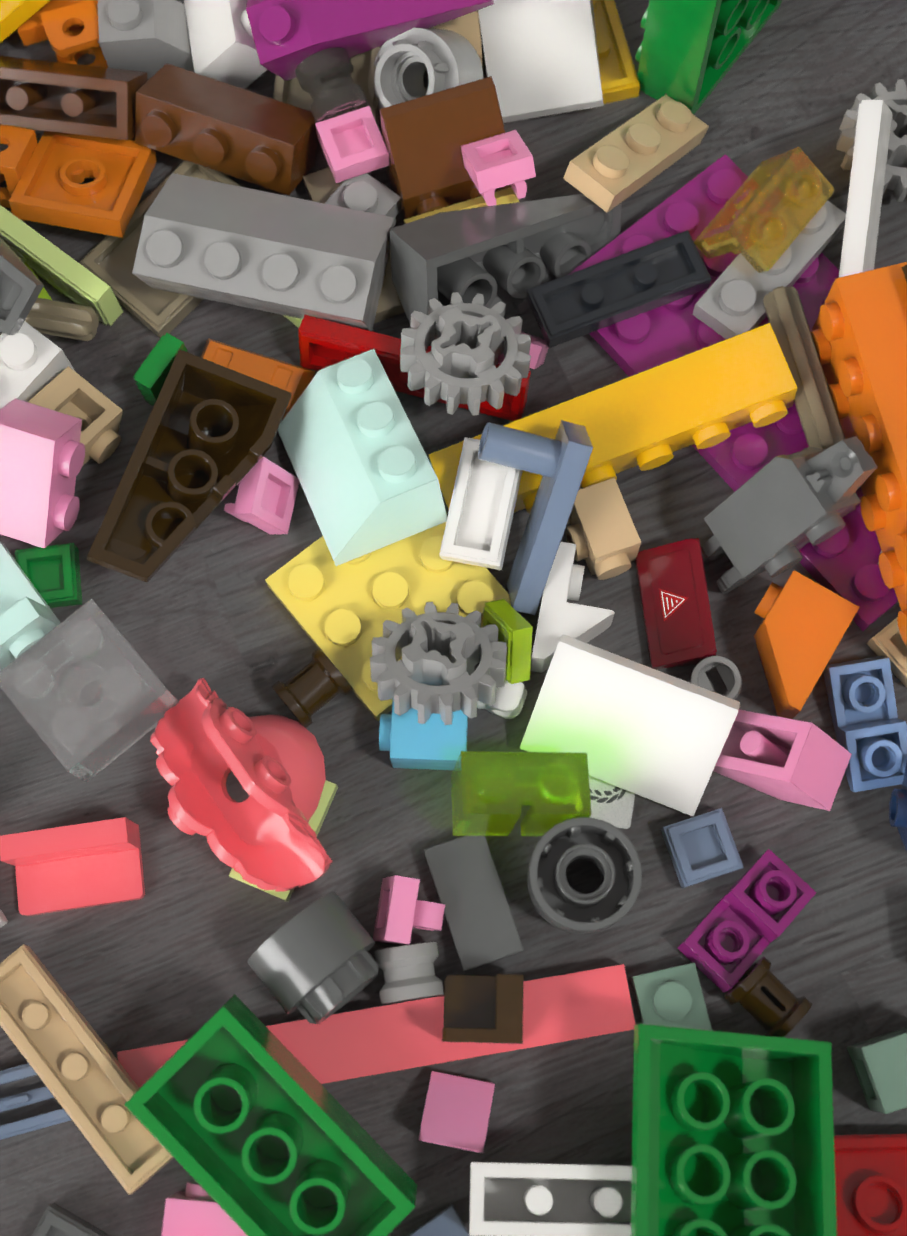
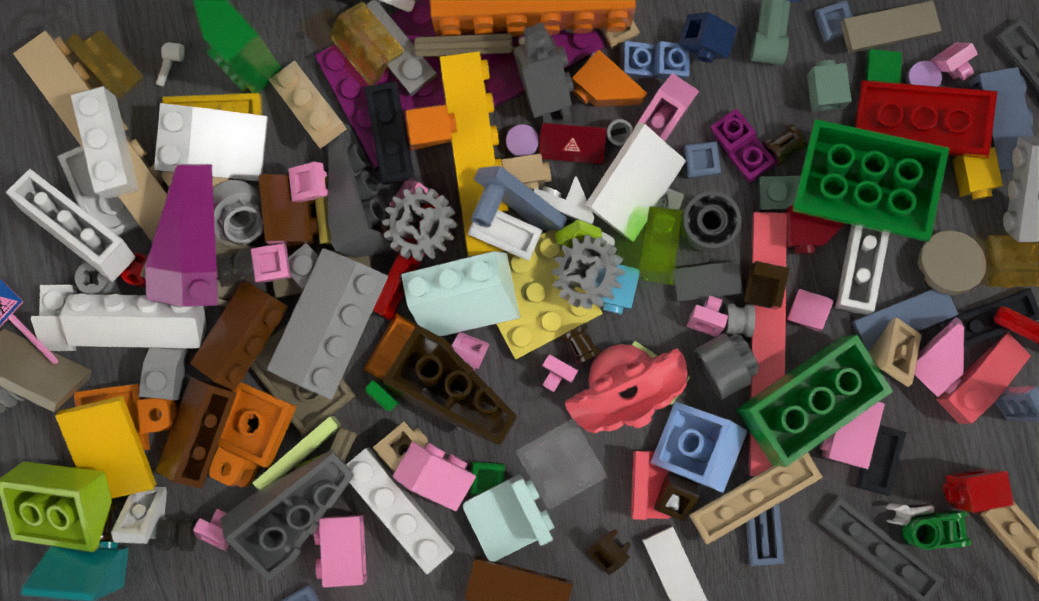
camera: 80 degrees left, 10 degrees up
none -> orange slope [405,105,457,151]
none -> lavender tile [506,124,539,157]
none -> bright pink tile [542,354,578,392]
none -> light blue slope [651,402,747,493]
none -> dark brown slope [654,472,700,521]
none -> dark red slope [784,205,846,255]

